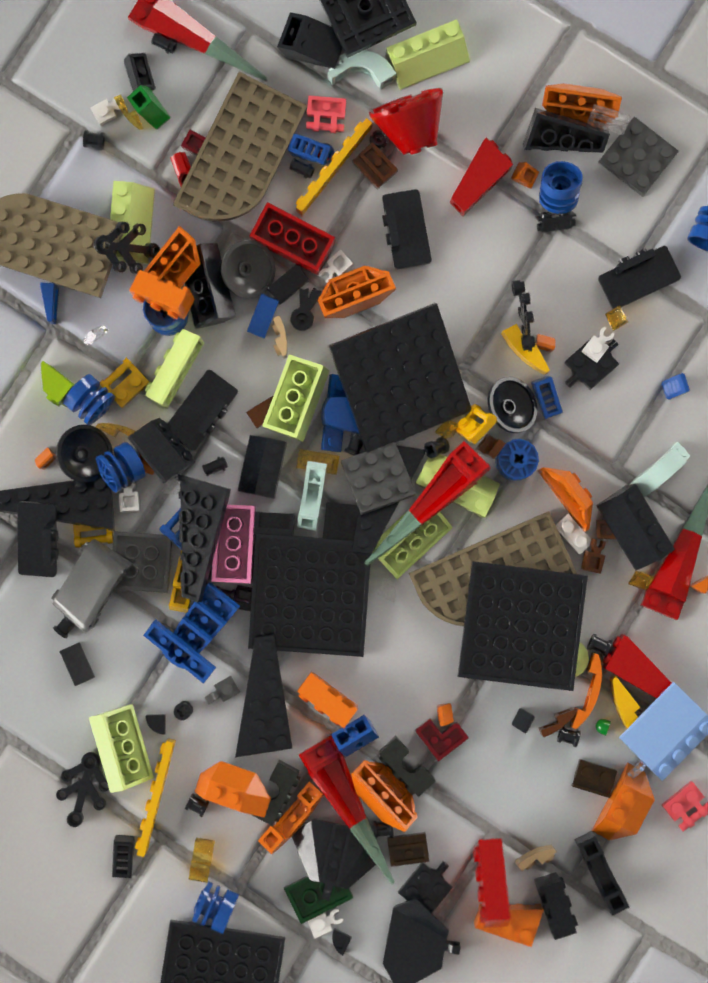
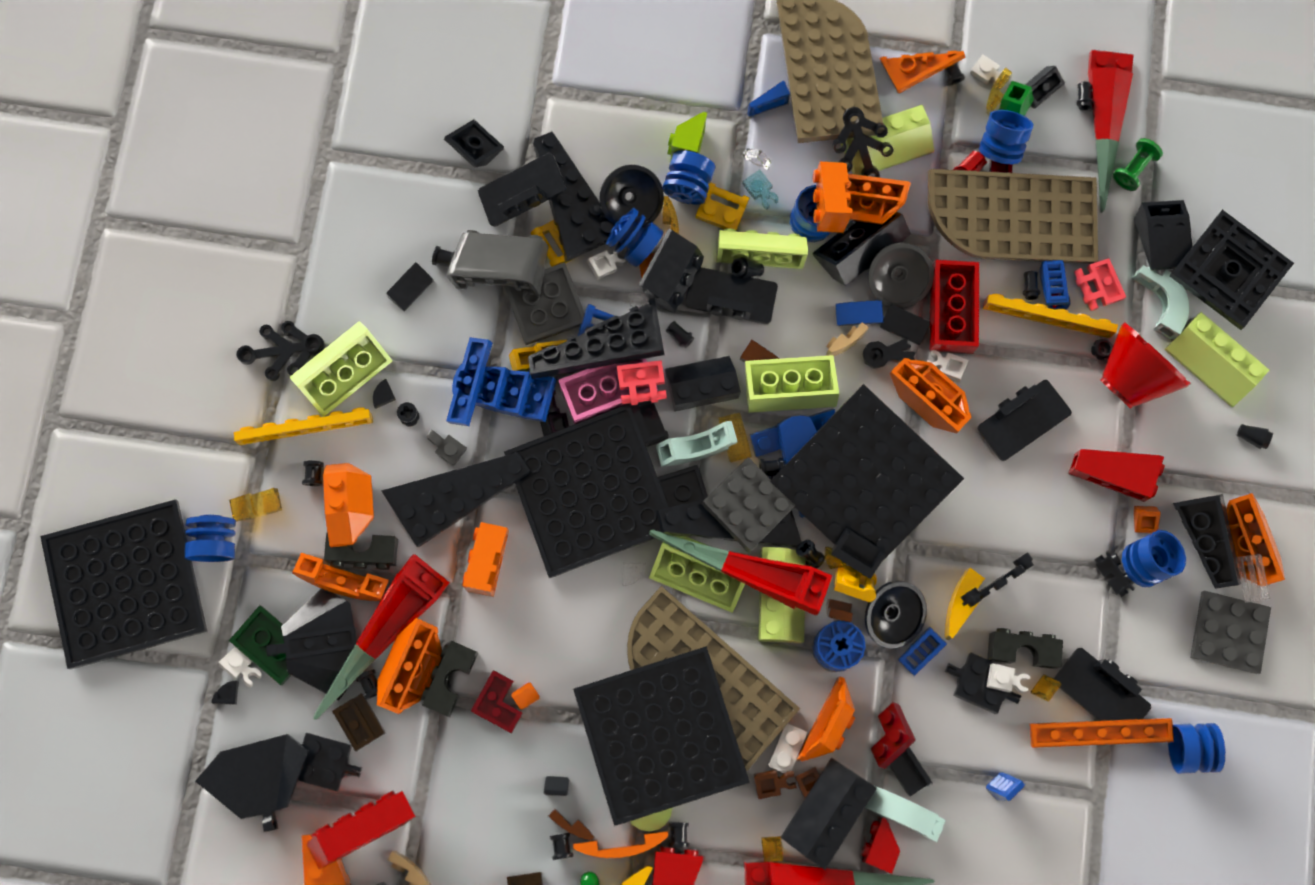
camera: 60 degrees right, 10 degrees down
orange slope [35,447,56,470] -> none
black slope [112,835,135,878] -> none
blue brick [331,715,379,757] -> none
reddish brown plate [352,142,398,190] -> none
orange slope [535,334,556,352] -> none
none -> coral plate [617,360,667,406]
none -> black cone [731,257,764,279]
none -> clear light blue plate [742,169,779,210]
none -> black panel [831,527,885,579]
none -> red slope [861,817,900,874]
none -> dark red plate [870,702,916,769]
none -> orange wing [880,50,966,94]
none -> black panel [889,747,933,796]
none -> blue wheel [979,110,1034,164]
none -> pearl dark grey arch [987,628,1063,669]
none -> orange tile [1029,718,1174,748]
none -> green hose [1113,138,1163,191]
none -> black cone [1236,424,1273,449]

